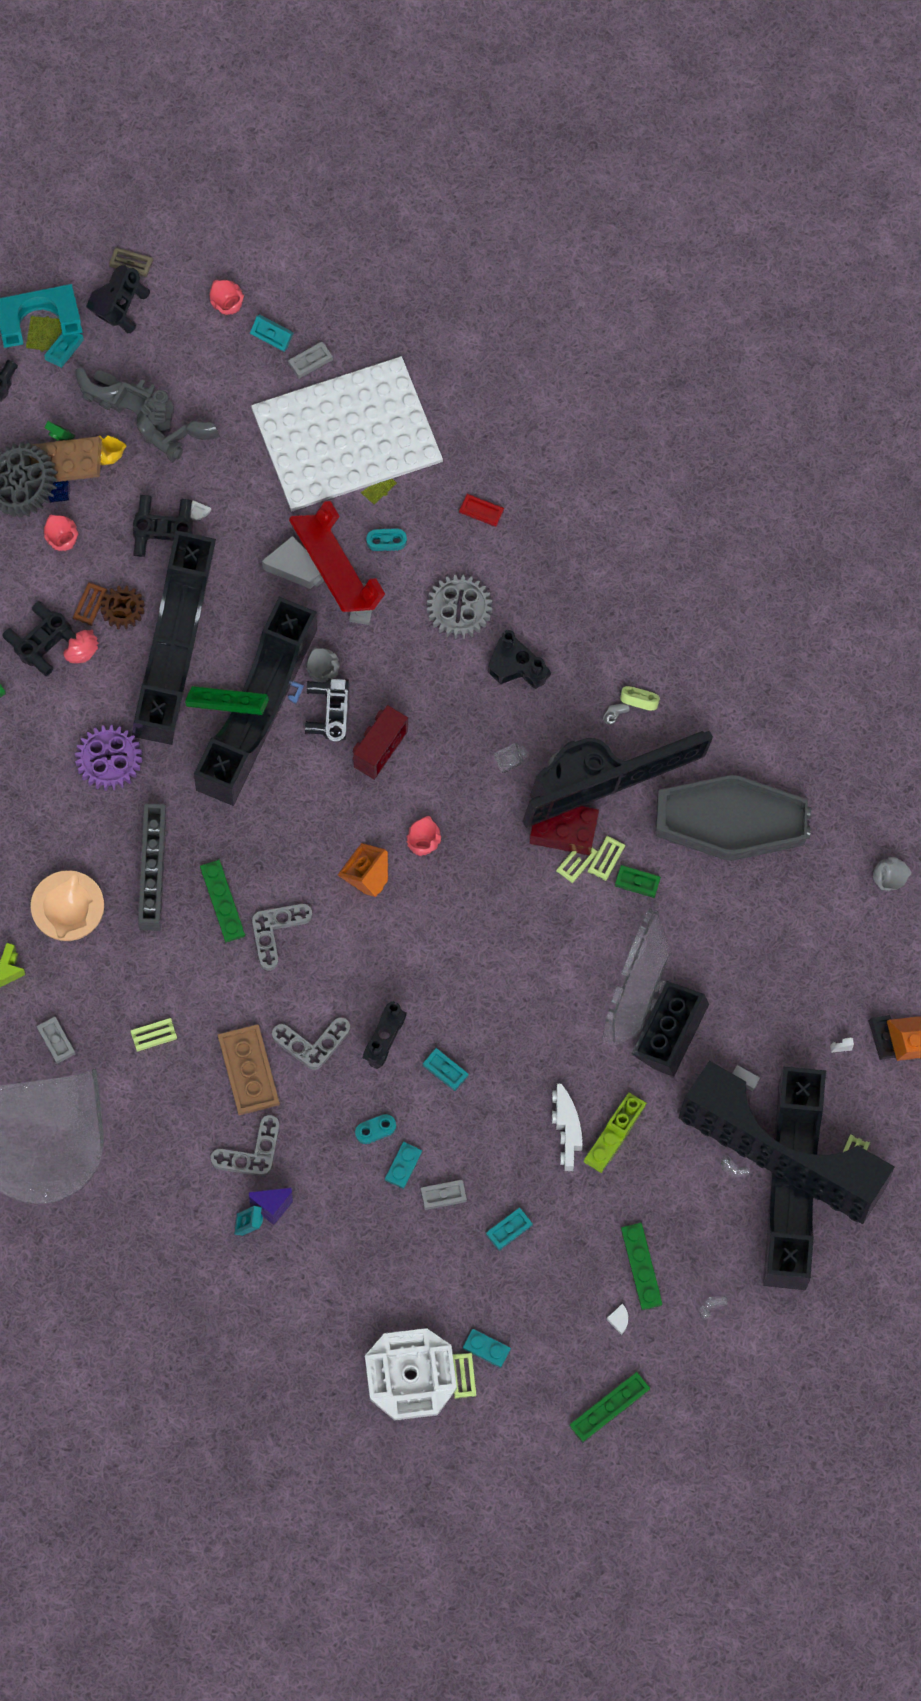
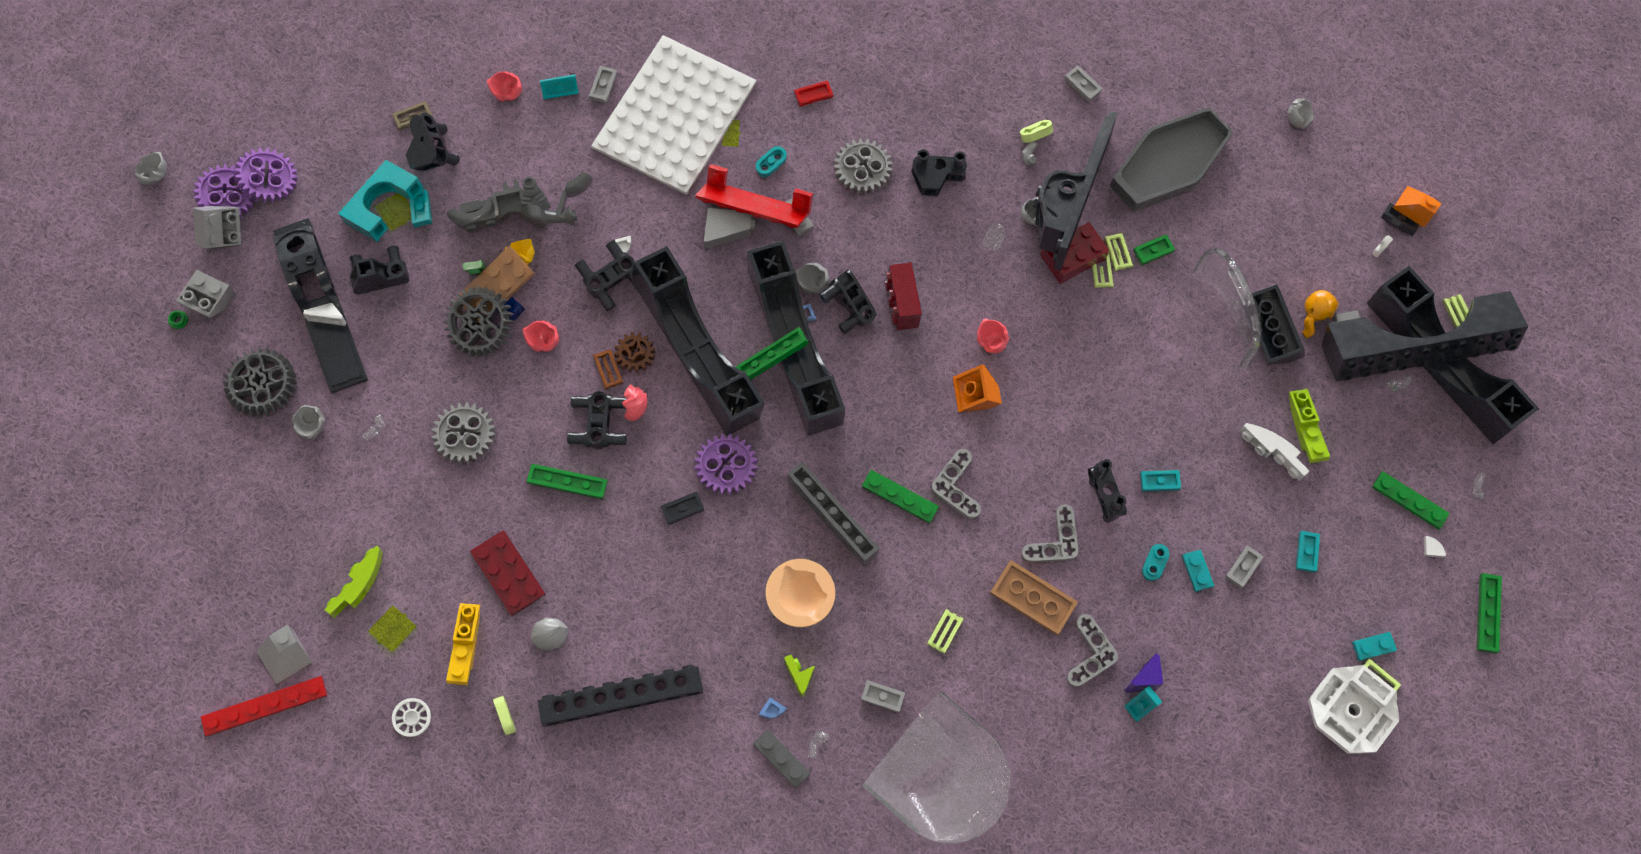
camera: 45 degrees left, 0 degrees up
none -> black plate [661,491,704,525]
none -> light grey plate [1064,65,1102,102]
none -> light orange piece [1302,290,1339,338]

